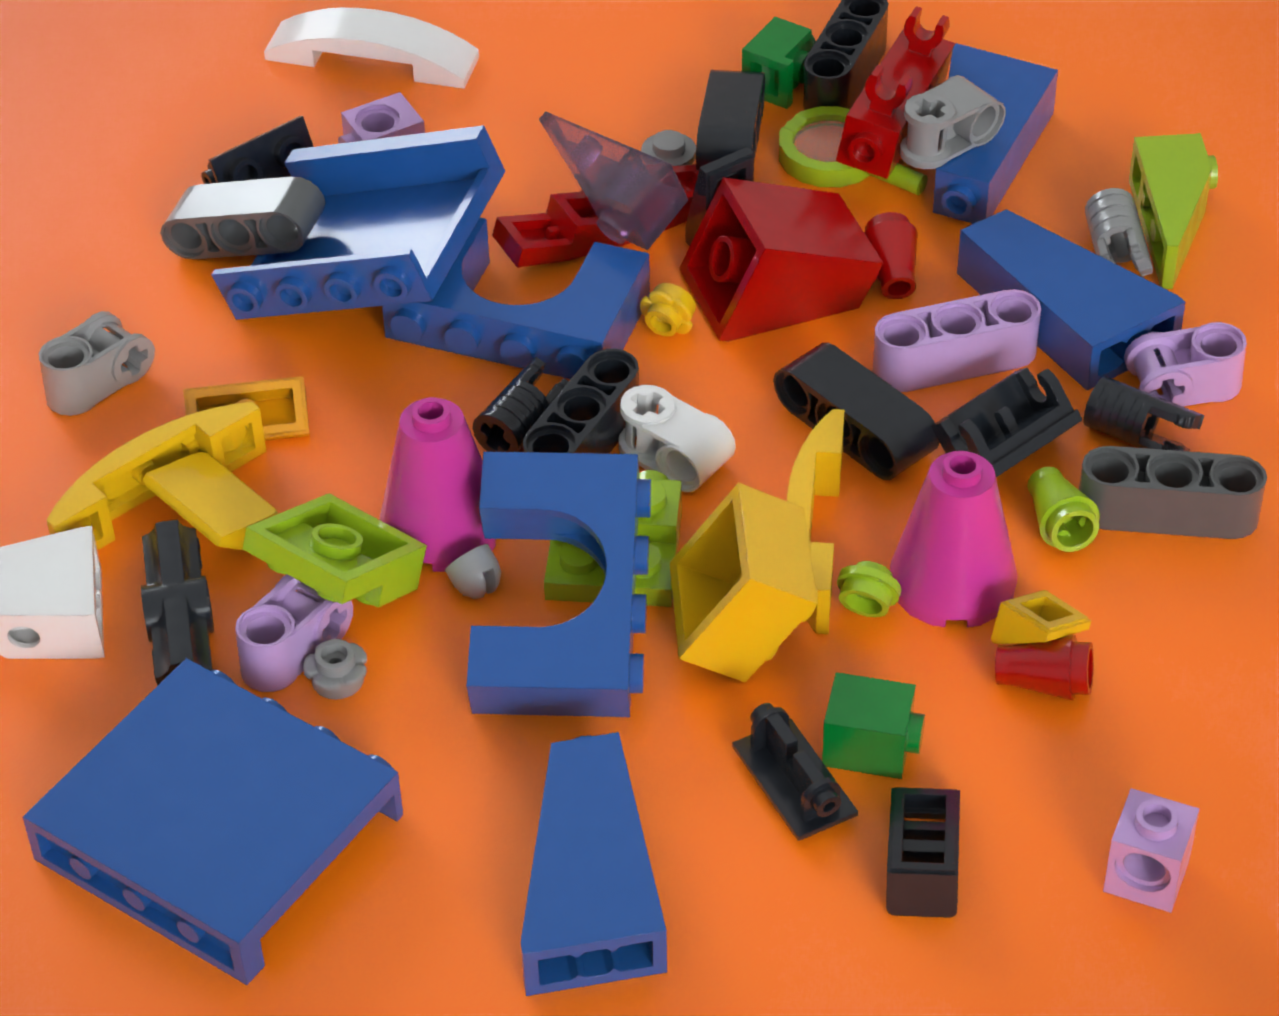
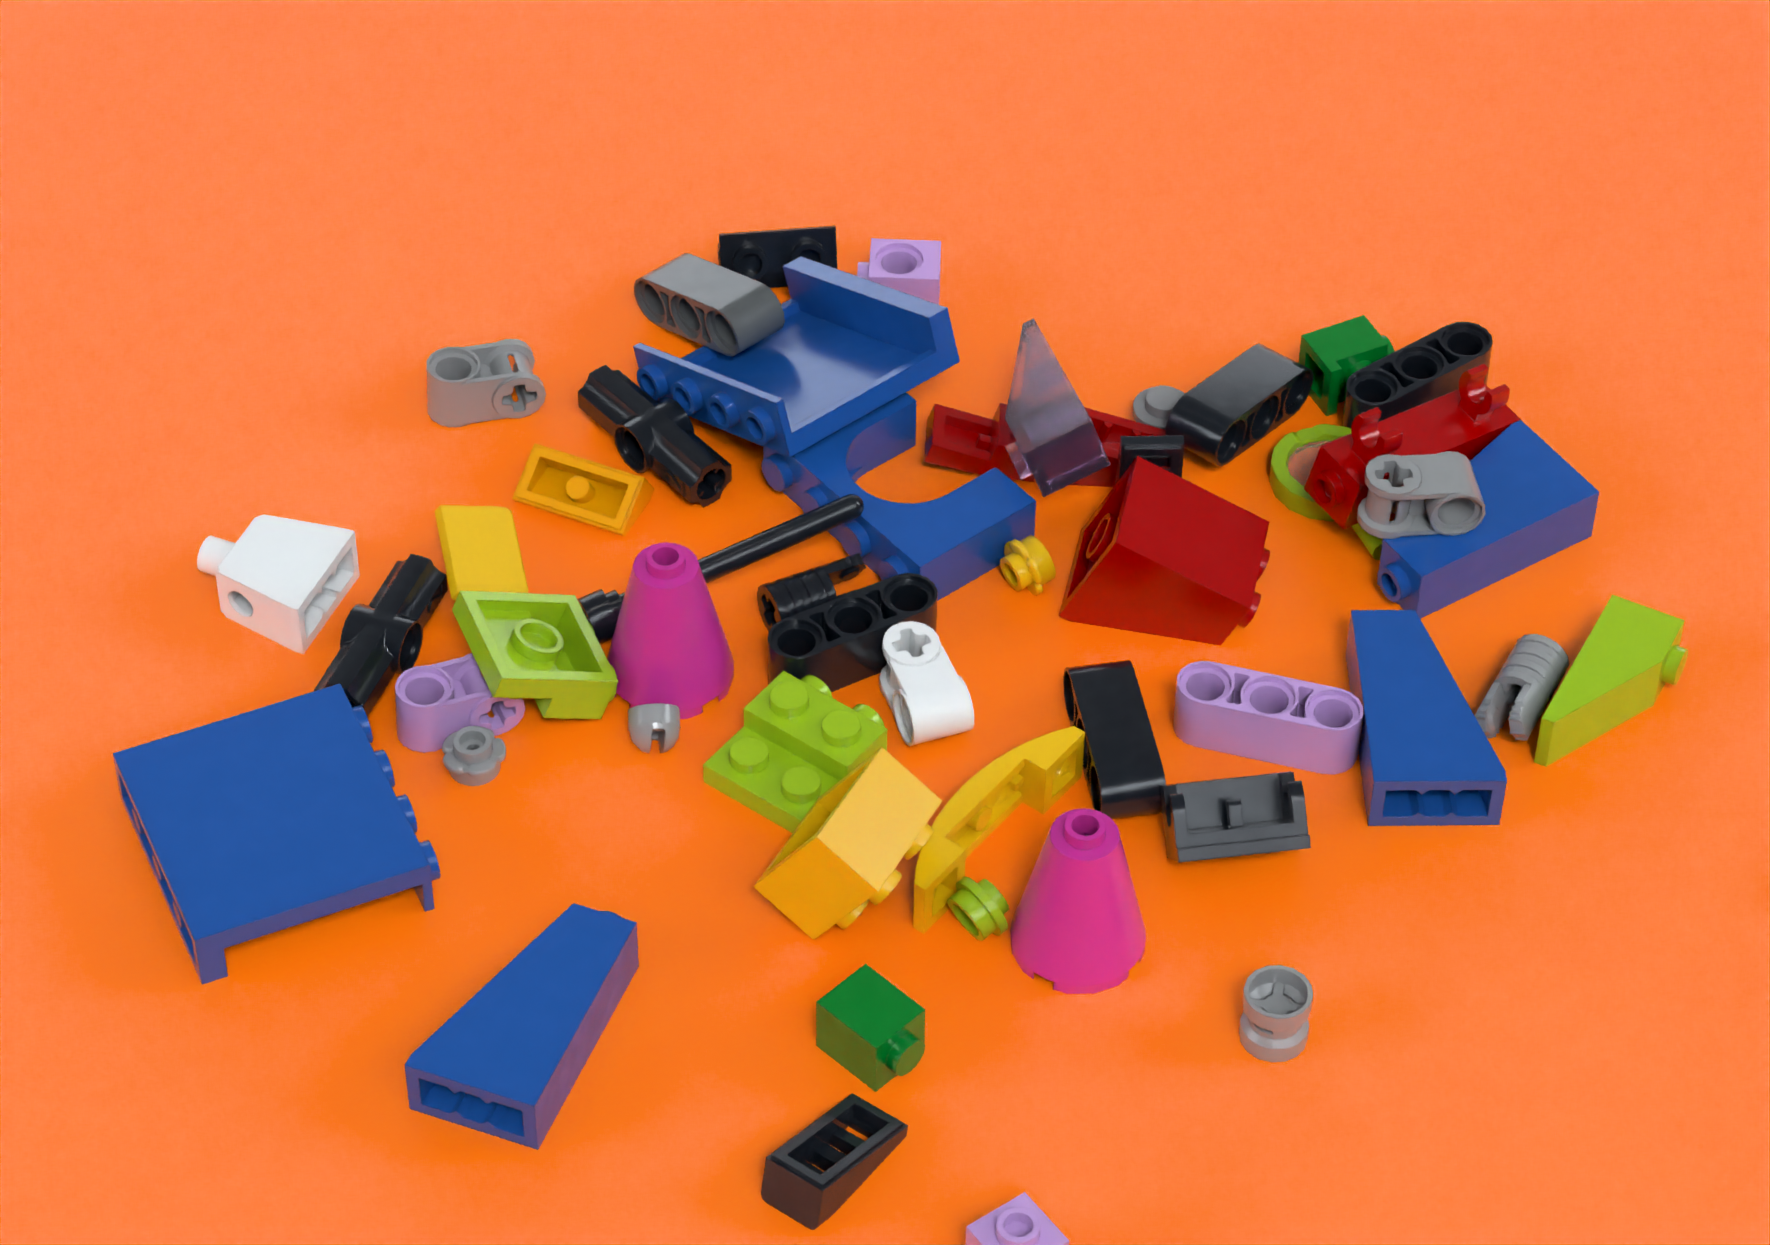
camera: 30 degrees right, 0 degrees up
yellow slope [46,402,267,550] -> none
white slope [264,7,479,89] -> none
blue arch [466,452,651,717] -> none
black hinge [732,703,858,841] -> none
red cone [864,212,918,299] -> none
yellow slope [991,590,1092,644] -> none
red cone [995,635,1094,701] -> none
lime cone [1027,466,1100,552] -> none
dark grey beam [1079,446,1267,539] -> none
black hinge [1083,376,1205,451] -> none
lavender piece [1124,322,1247,407] -> none
none -> black piece [577,494,864,644]
none -> black piece [578,365,732,508]
none -> light grey wheel [1239,965,1314,1063]

